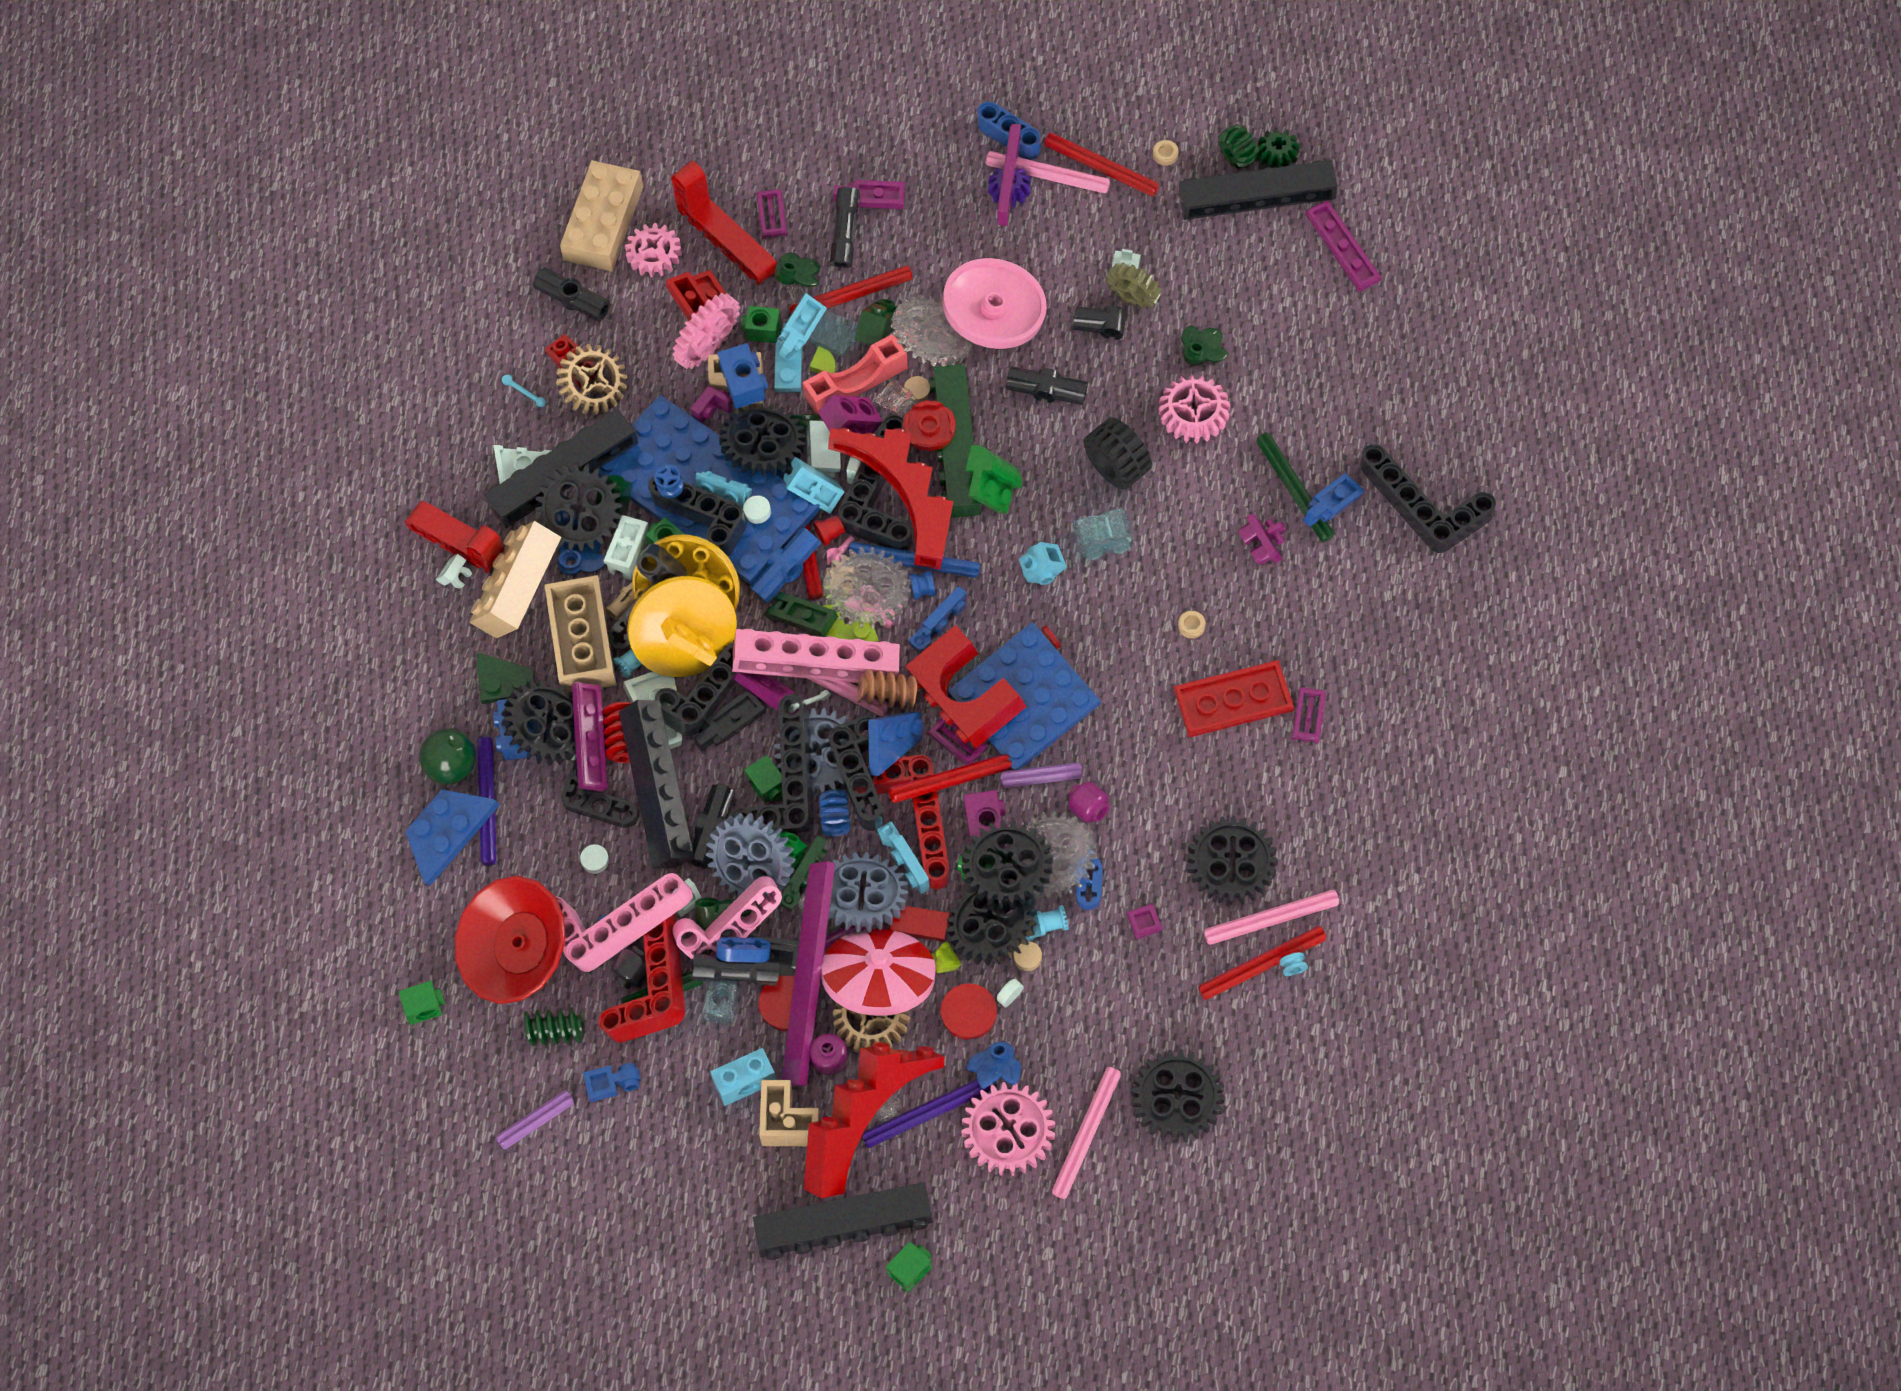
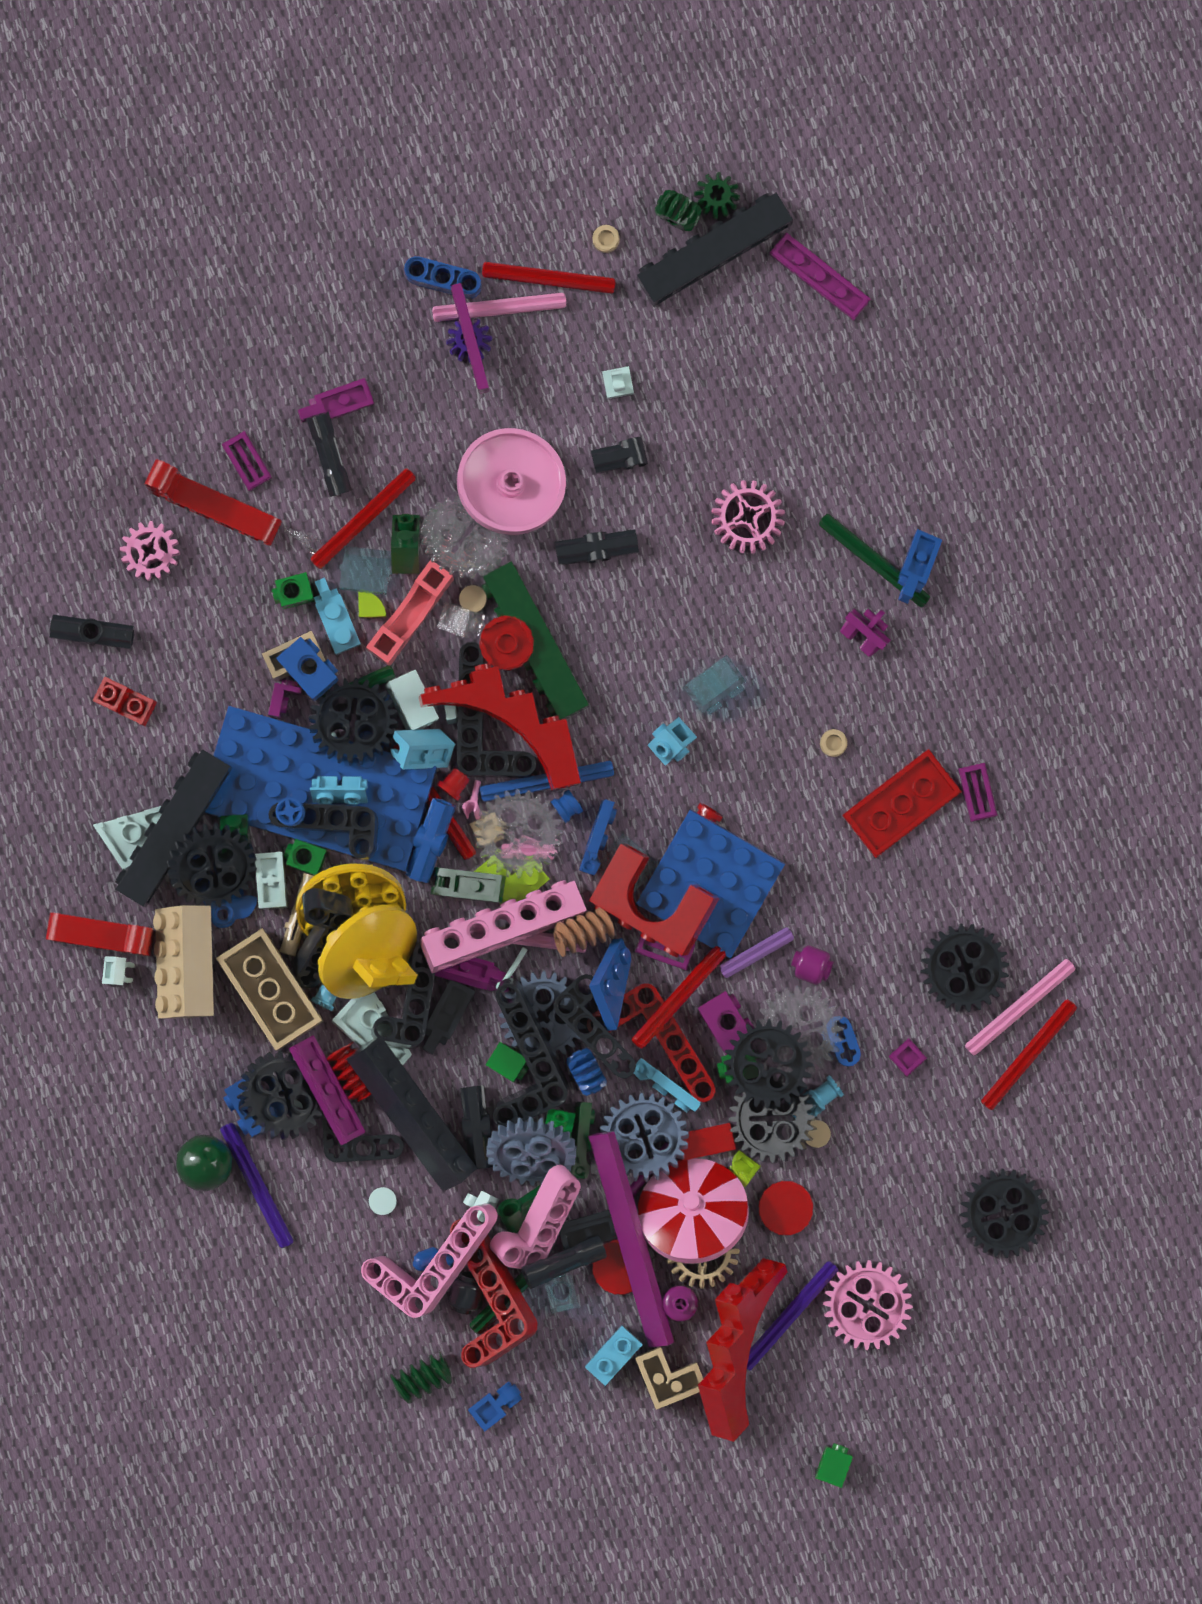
camera: 25 degrees left, 20 degrees up
green brick [398,981,445,1025] -> none
blue wing [405,789,500,886] -> none
red dish [455,875,565,1004] -> none
dark green wing [476,653,534,704] -> none
medium lavender axle [496,1090,574,1149] -> none
medium azure hinge [502,375,546,407] -> none
tan gear [556,344,627,415] -> none
tan brick [560,160,643,272] -> none
red brick [666,270,726,321] -> none
bright pink gear [672,293,741,369] -> none
blue beam [716,937,771,963] -> none
light aqua tile [743,496,771,524] -> none
black brick [753,1182,933,1260] -> none
dark green plate [775,252,821,287] -> none
medium azure hinge [776,293,827,358] -> none
magenta brick [818,395,883,434] -> none
green brick [966,445,1022,514] -> none
blue plate [966,1041,1021,1089] -> none
light aqua tile [997,979,1024,1007] -> none
bright pink axle [1052,1067,1121,1199] -> none
black tyre [1083,417,1152,490] -> none
olive gear [1105,262,1162,308] -> none
dark green plate [1181,325,1229,366] -> none
medium azure bush [1280,953,1308,976] -> none
black beam [1360,444,1496,553] -> none

